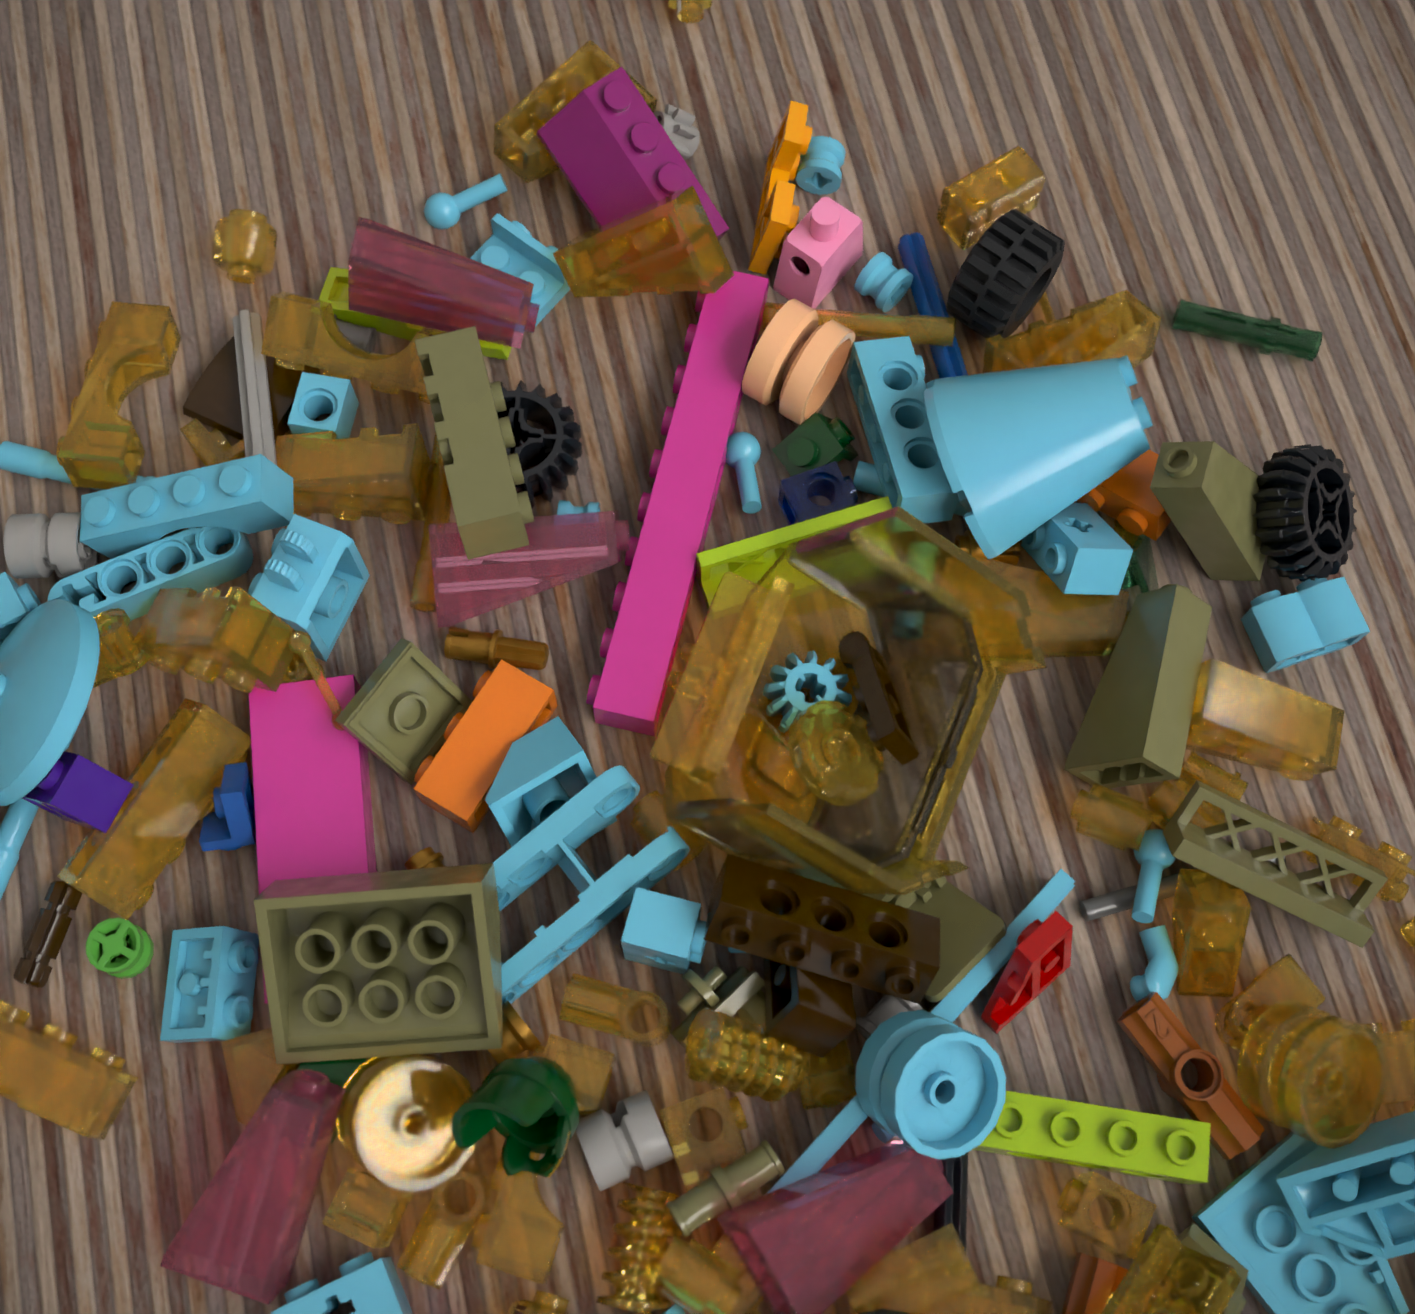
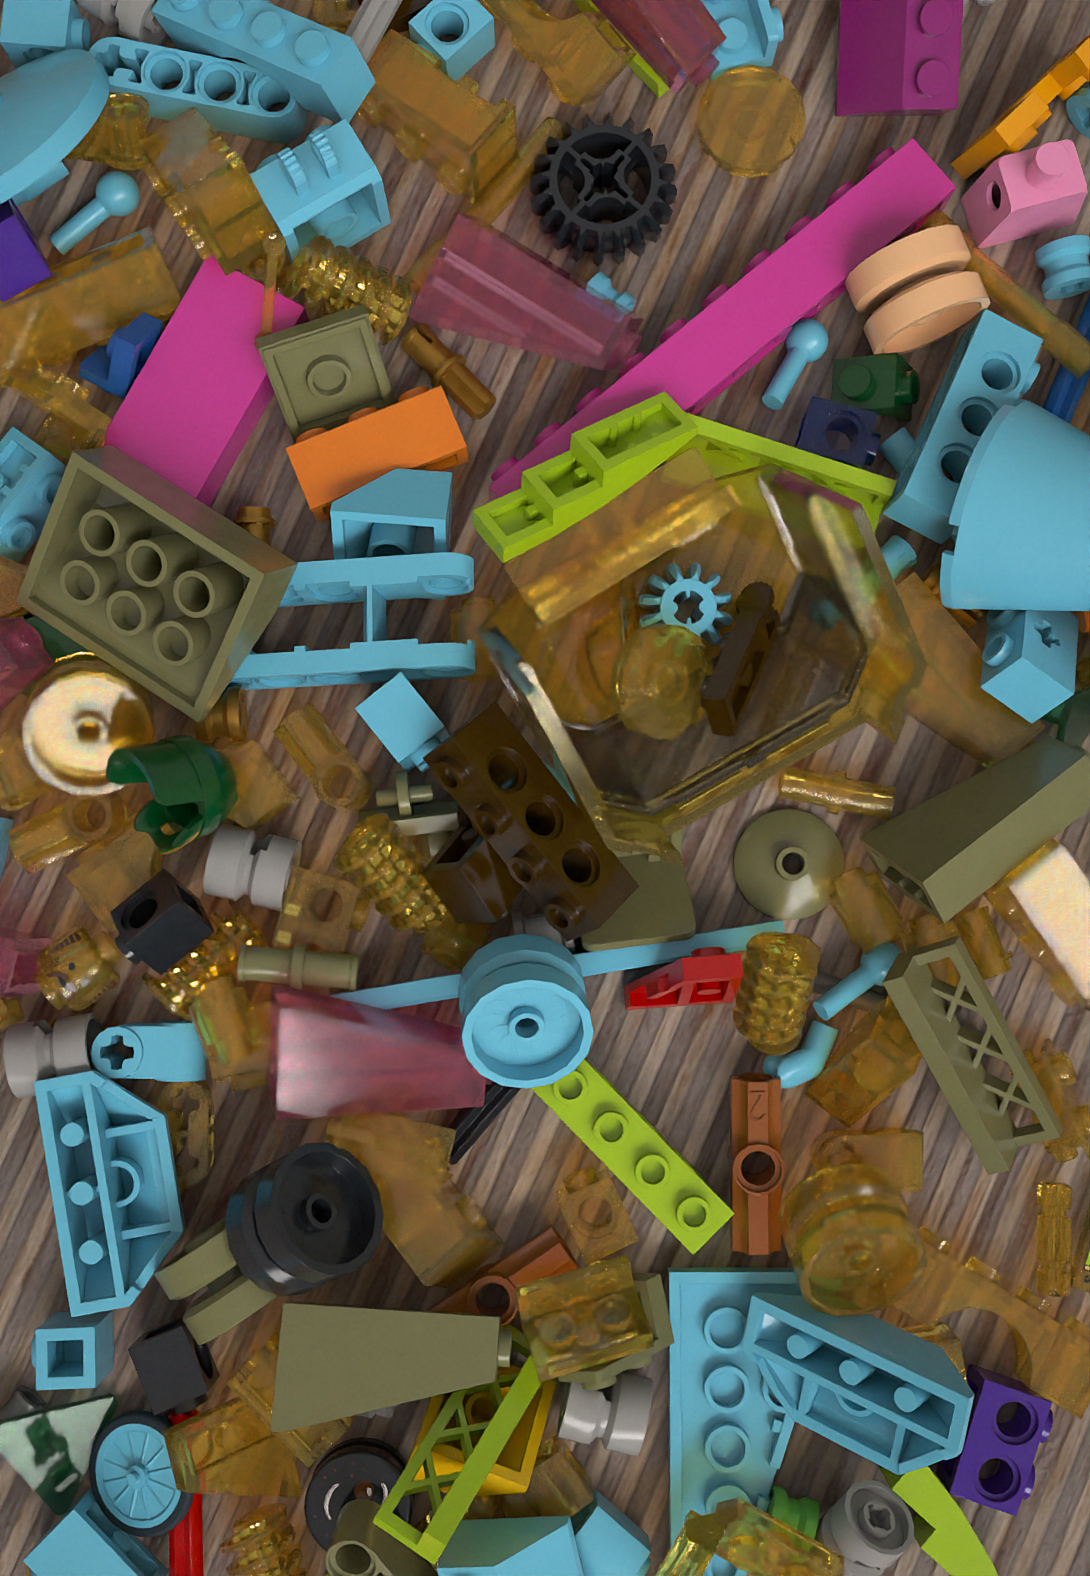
camera: 35 degrees right, 15 degrees up
olive wedge [415,326,535,560] -> none
clear yellow wedge [553,185,734,298] -> none
none -> clear yellow bracket [4,365,112,461]
none -> medium azure bar [48,171,140,255]
none -> black brick [110,868,215,975]
none -> clear yellow piece [283,235,412,346]
none -> lime slope [472,391,698,563]
none -> clear yellow tile [696,65,806,178]
none -> olive dish [733,809,845,920]
none -> clear yellow piece [733,931,821,1056]
none -> clear yellow pin [777,764,896,821]

